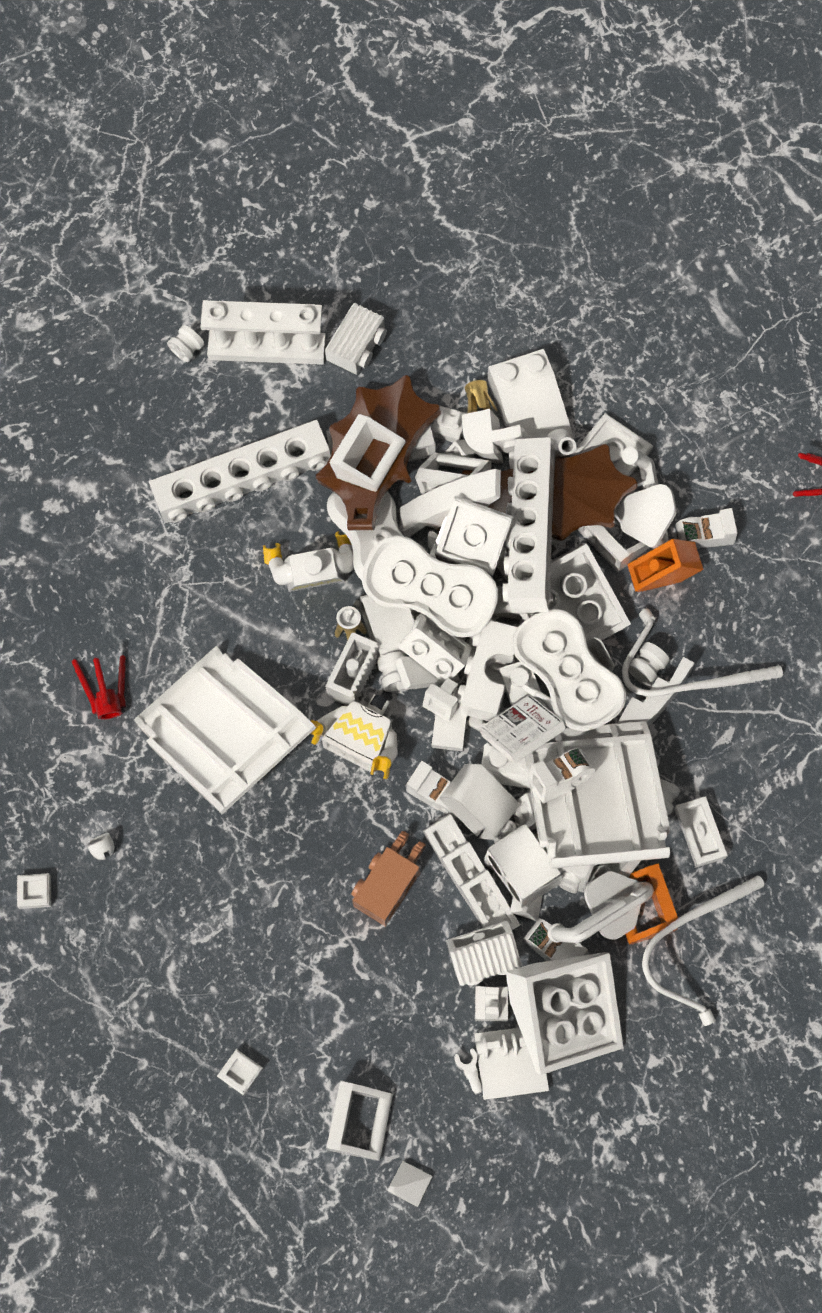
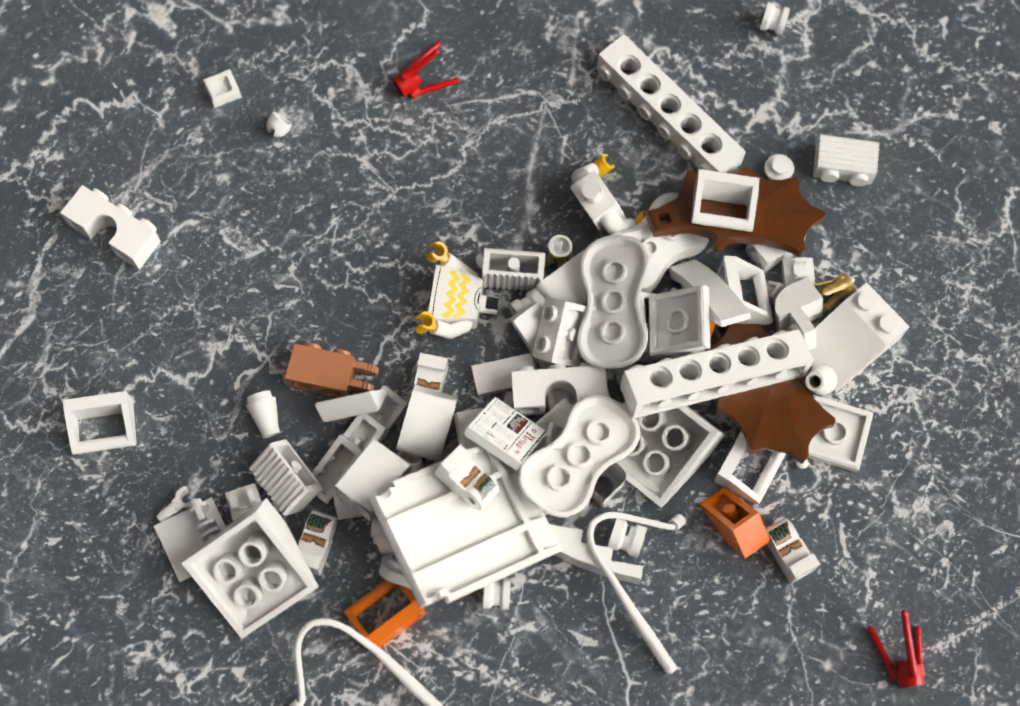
camera: 65 degrees right, 0 degrees up
white piece [134,645,316,814] -> none
white fence [200,300,326,365] -> none
white tile [217,1049,263,1096] -> none
white slope [387,1161,433,1207] -> none
white tile [422,678,458,722] -> none
white piece [547,871,654,943] -> none
white piece [618,446,677,549] -> none
white plate [675,796,727,867] -> none
none -> white arch [60,185,161,269]
none -> white cone [246,390,280,439]
none -> white slope [315,389,387,422]
none -> white plate [764,154,794,180]

